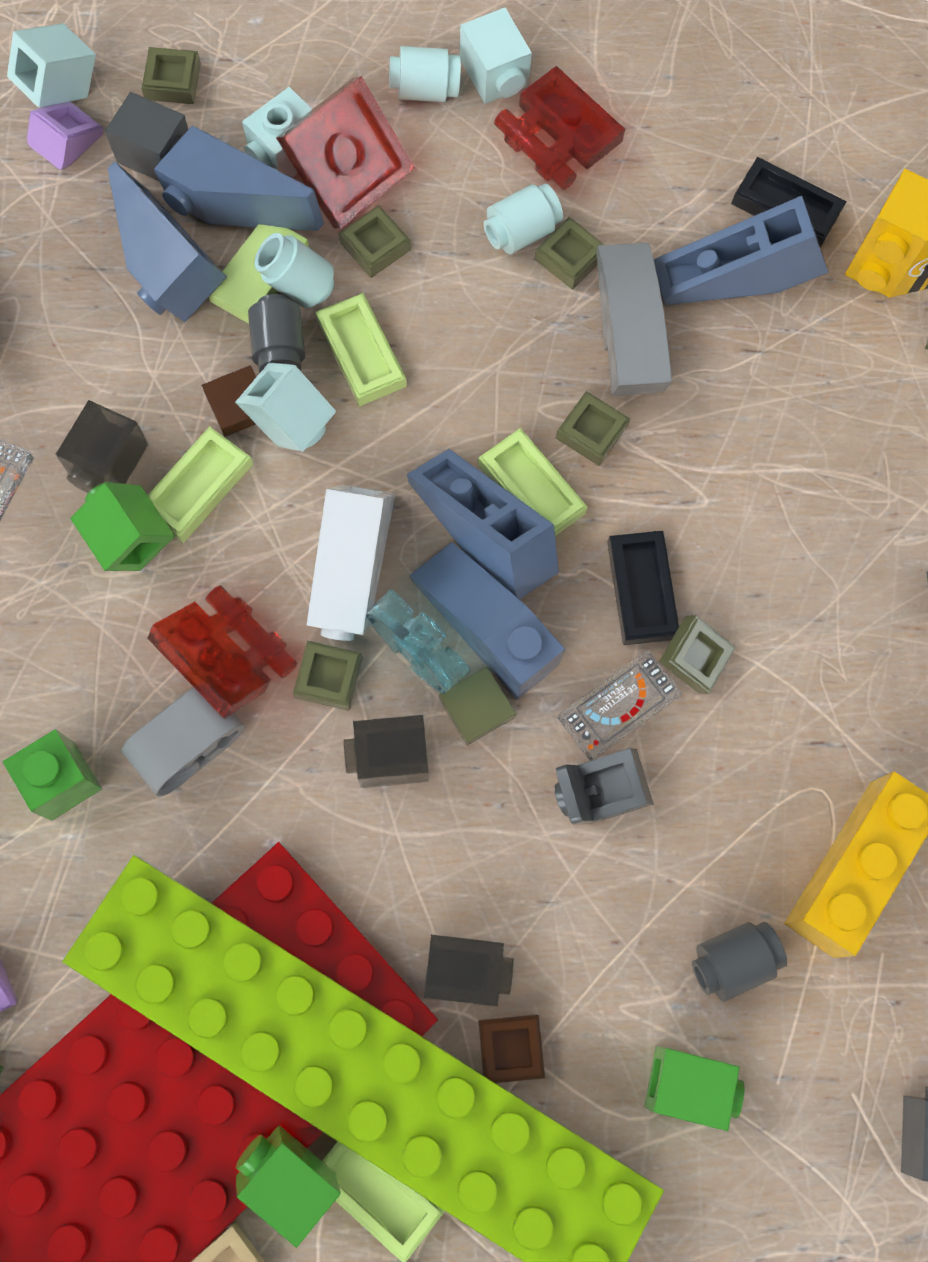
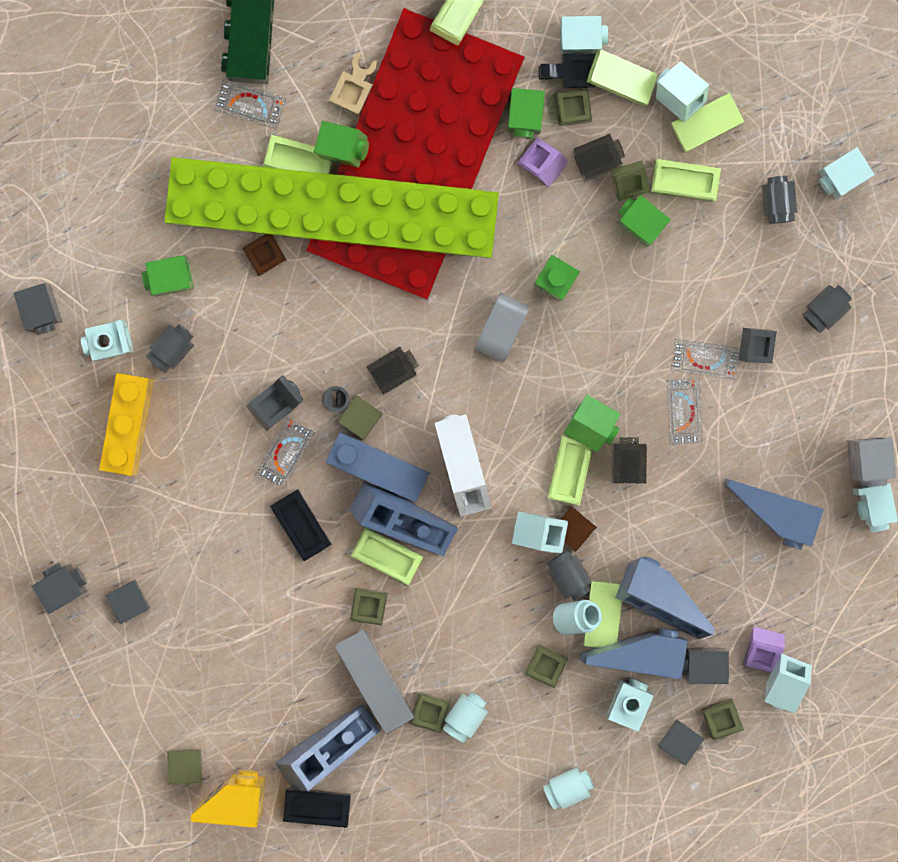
camera: 160 degrees right, 15 degrees up
clear red plate [147,585,298,719] -> none
clear red plate [276,76,415,228] -> none
olive tile [293,640,363,711] -> none
yellowish green tile [316,293,407,407] -> none
clear light blue plate [366,589,471,695] -> none
clear smoke brick [424,934,514,1007] -> none
light aqua brick [460,8,532,104] -> none
clear red plate [494,66,625,190] -> none
olive tile [659,615,736,693] -> none
none -> light aqua brick [81,320,134,362]
none -> dark grey hinge [322,386,349,412]
none -> dark grey tile [658,719,704,766]

